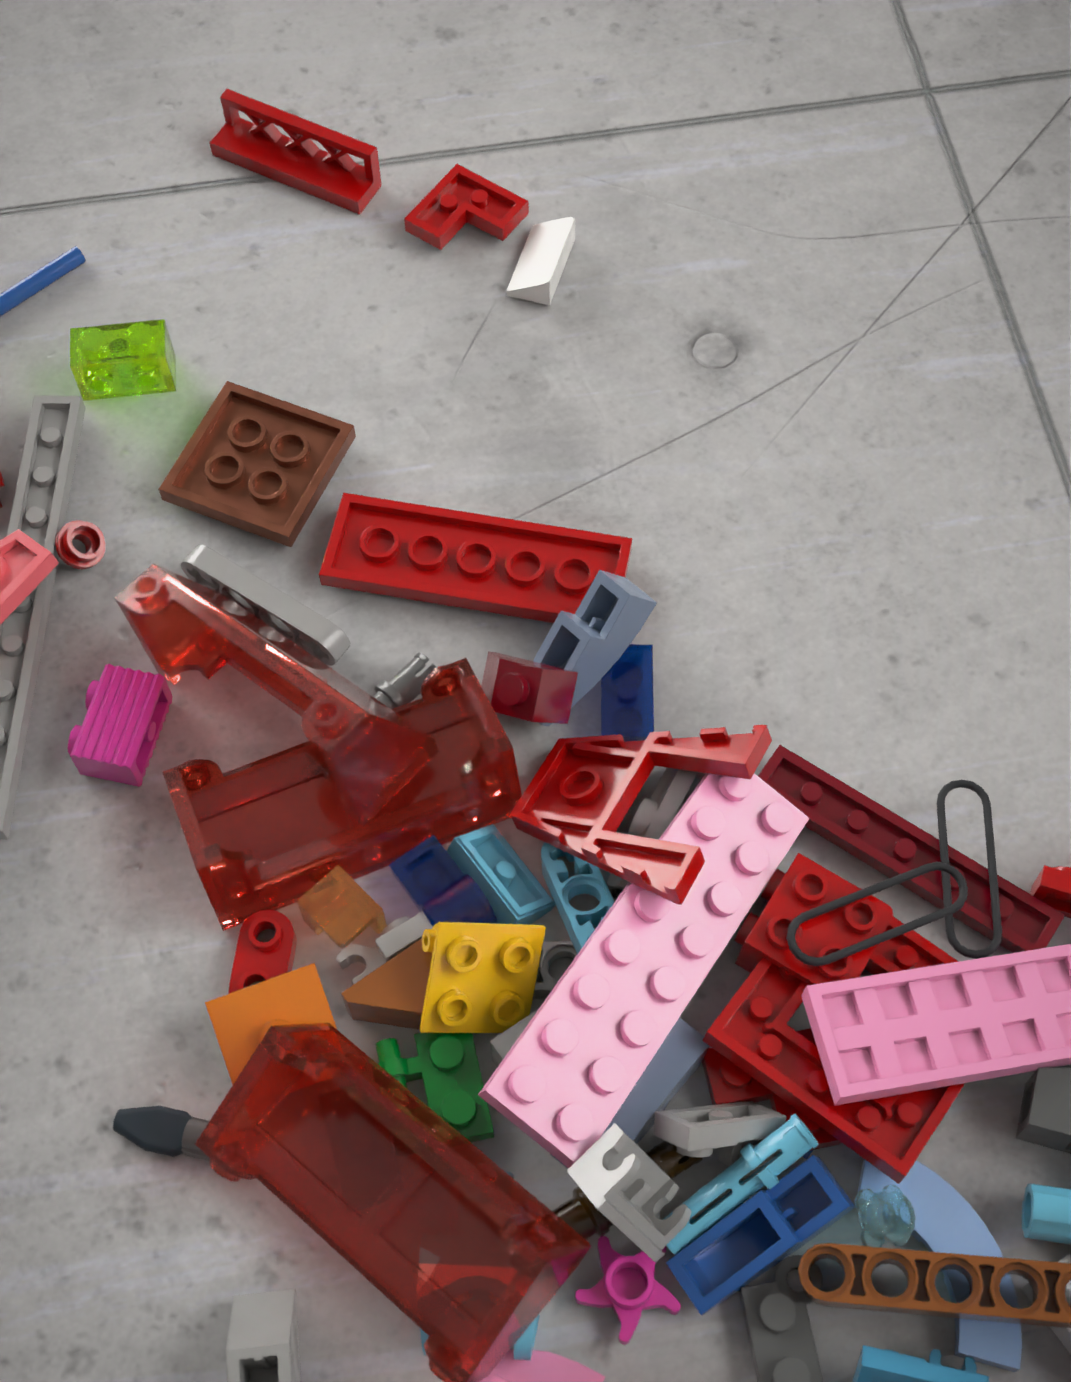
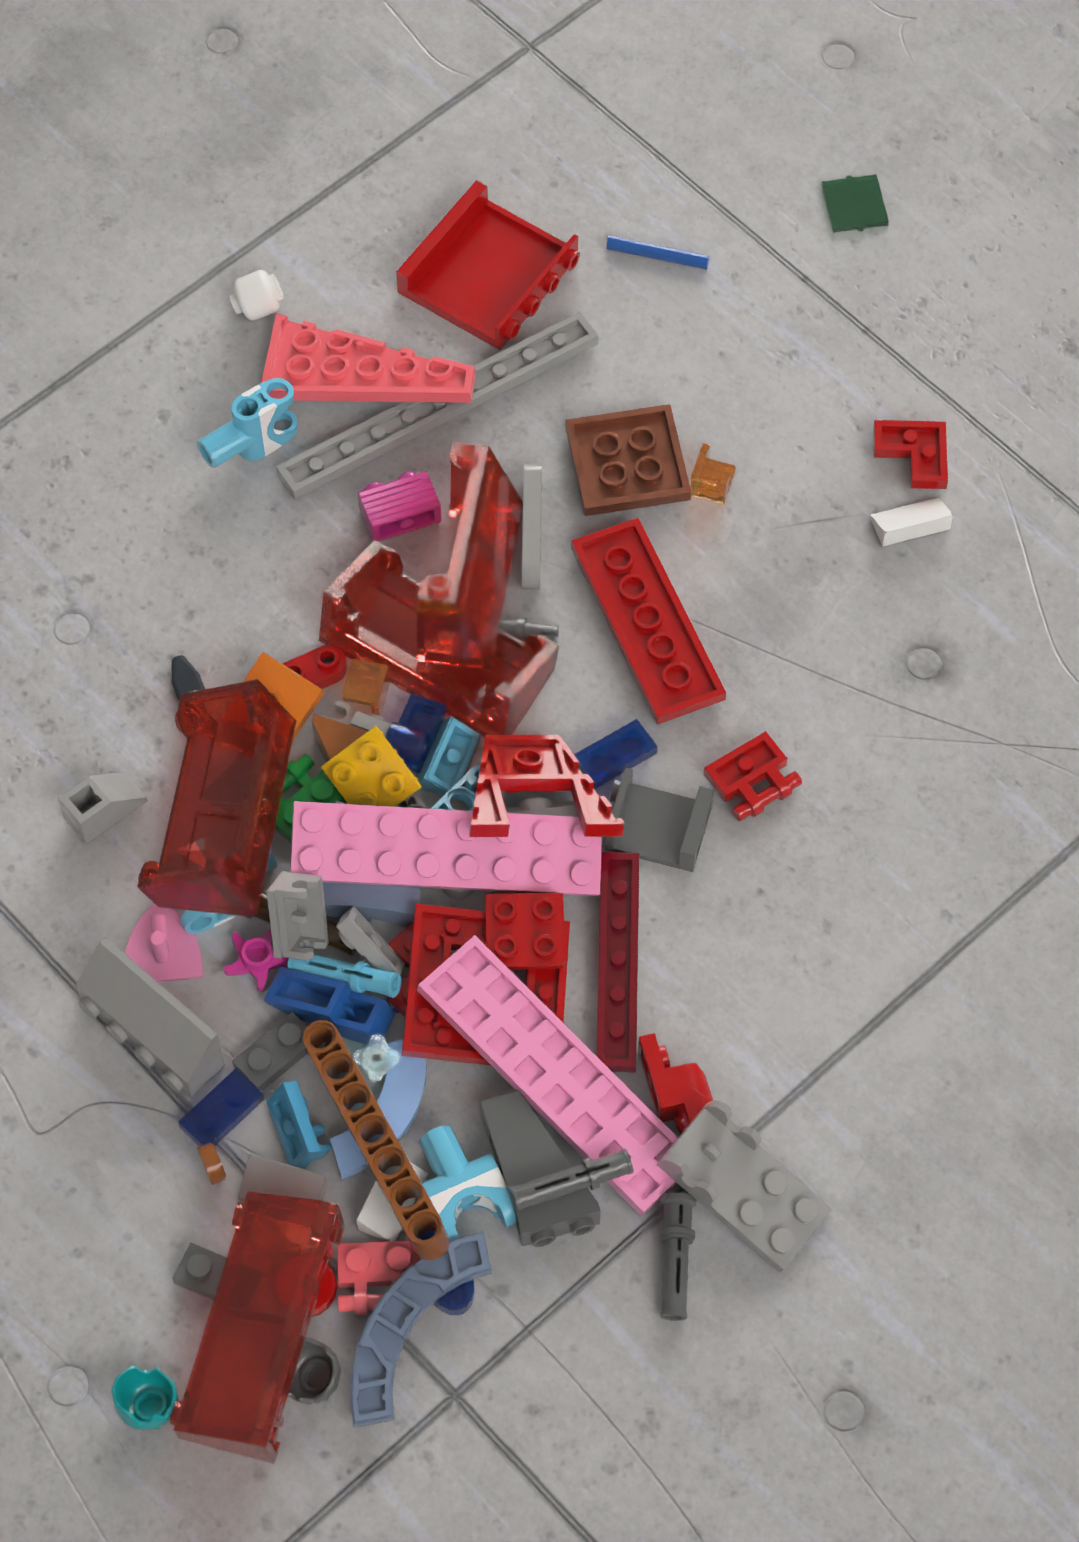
camera: 55 degrees right, 0 degrees up
red plate [55,520,106,569] -> none
clear neon green brick [70,319,176,401] -> none
red fence [209,89,382,215] -> none
dark red slope [478,651,578,724] -> none
sand blue slope [533,570,657,727] -> none
black piece [787,862,968,966] -> none
black piece [937,779,1002,959] -> none
none -> dark grey panel [605,767,714,872]
none -> clear orange panel [690,442,736,504]
none -> red plate [703,731,802,821]
none -> clear green piece [821,174,889,233]

